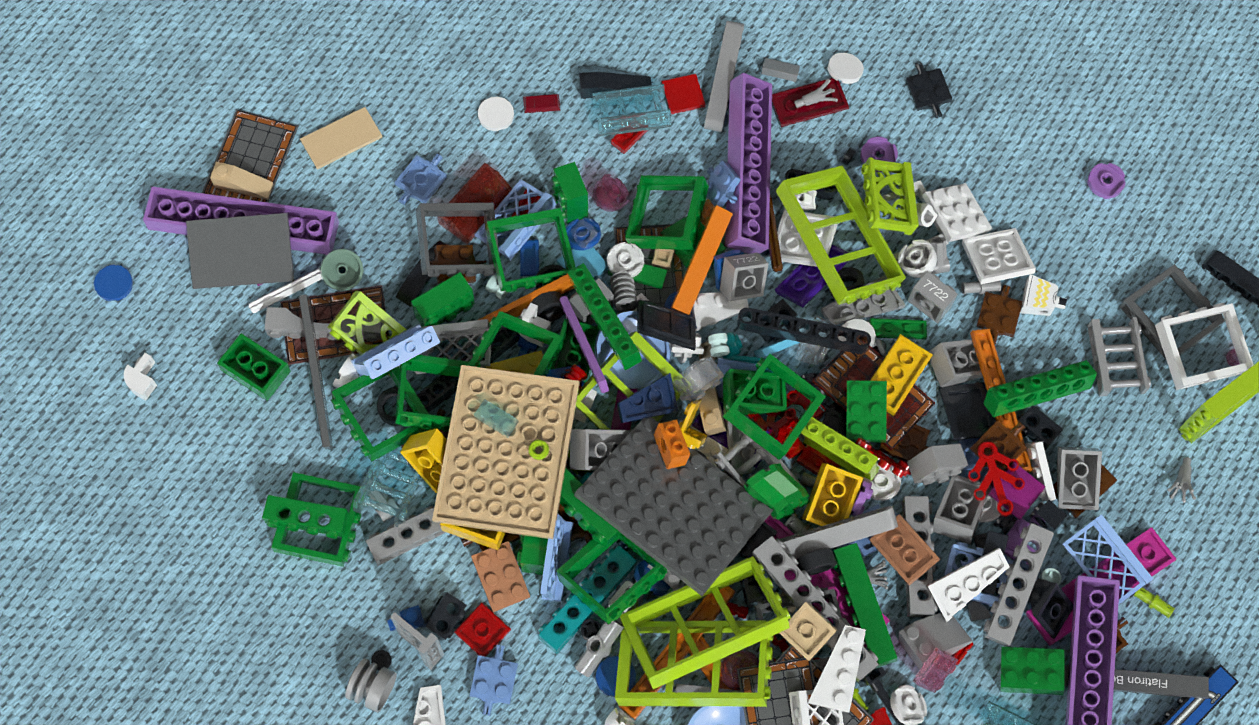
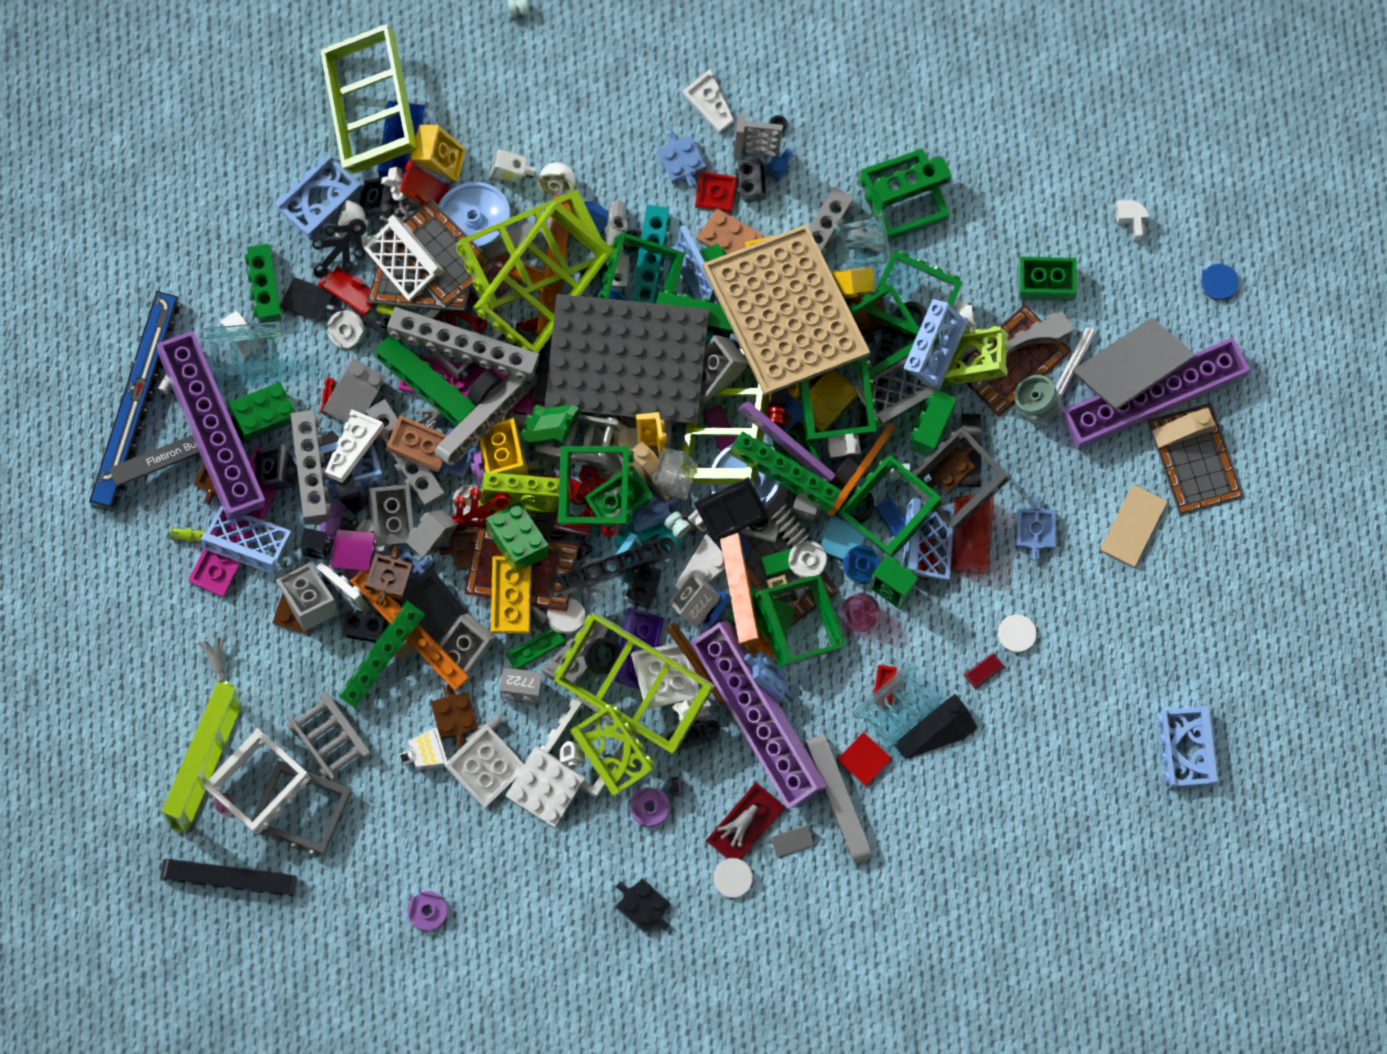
camera: 145 degrees right, 5 degrees up
dark grey tile [299,294,333,450] -> none
light grey wheel [345,658,397,713] -> none
clear light blue plate [473,399,519,438] -> none
lime plate [529,440,549,460] -> none
dark blue wing [617,373,678,423] -> none
orange brick [654,420,690,469] -> none
tan plate [780,601,837,661] -> none
white wing [808,625,866,713] -> none
white cylinder [898,239,937,278] -> none
clear pink plate [913,648,958,693] -> none
light grey piece [929,236,950,274] -> none
red plant [968,441,1025,516] -> none
light aqua wheel [1038,568,1061,585] -> none

